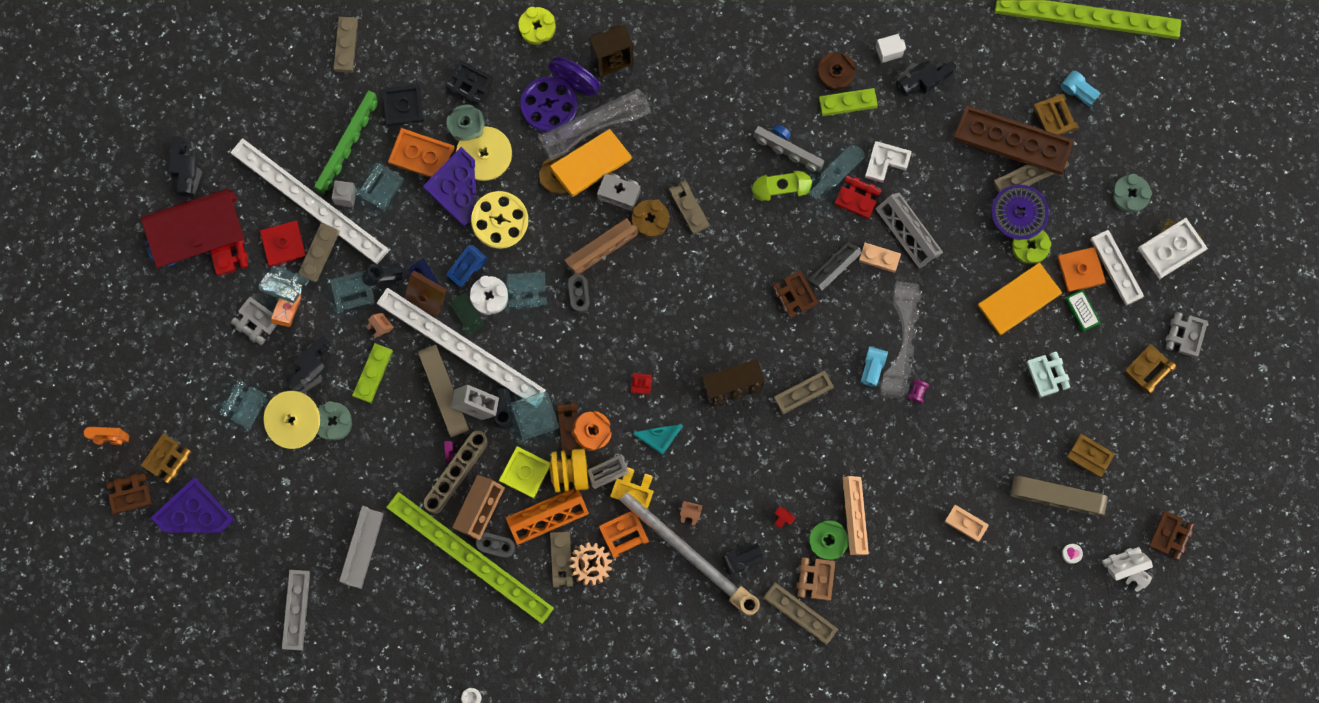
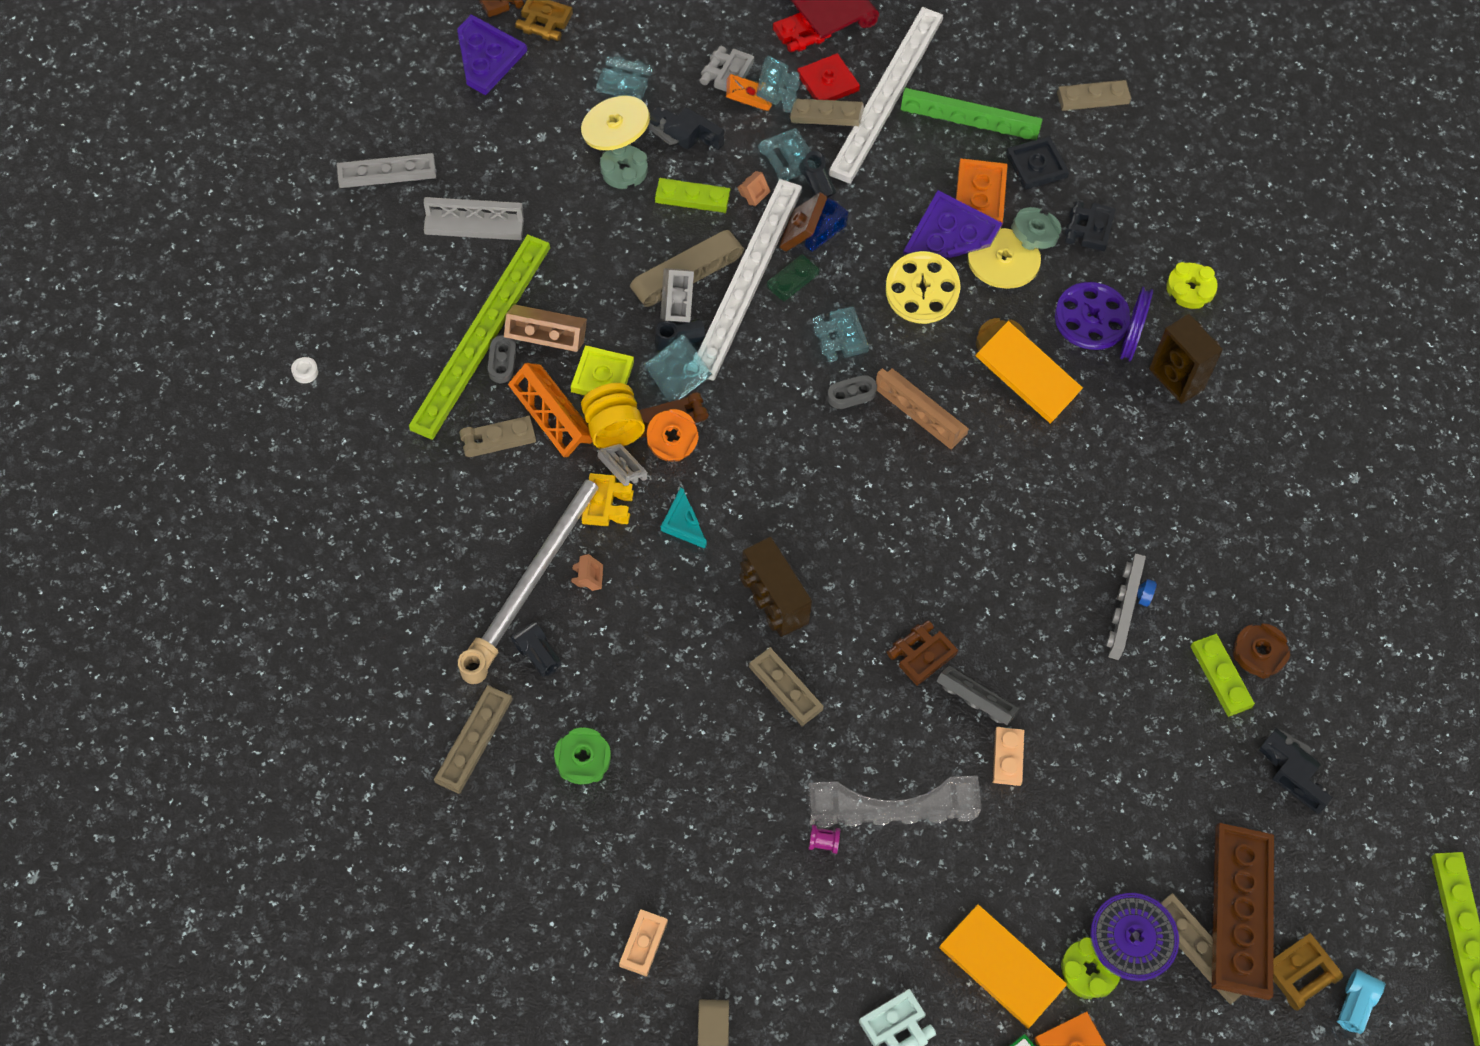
camera: 75 degrees right, 15 degrees down
light grey brick [332,180,357,207] -> none
clear light blue plate [355,162,404,211] -> none
dark tan beam [424,431,488,514] -> none
magenta tile [444,441,454,464] -> none
blue plate [446,245,487,287] -> none
white plate [470,276,508,315] -> none
clear arch [538,88,651,161] -> none
light nougat gear [569,543,612,586] -> none
light grey brick [597,173,641,211] -> none
orange plate [599,511,649,558] -> none
red tile [631,373,652,395] -> none
pearl gold plate [632,200,669,238] -> none
dark tan plate [668,180,710,235] -> none
lime piece [752,171,812,201] -> none
red tile [774,506,796,529] -> none
medium nougat plate [796,558,835,601] -> none
clear light blue piece [809,145,865,200] -> none
red plate [834,175,882,220] -> none
light nougat plate [843,476,869,555] -> none
medium azure piece [860,346,888,387] -> none
white plate [865,141,912,183] -> none
white brick [875,34,906,63] -> none
light grey fence [875,193,943,269] -> none

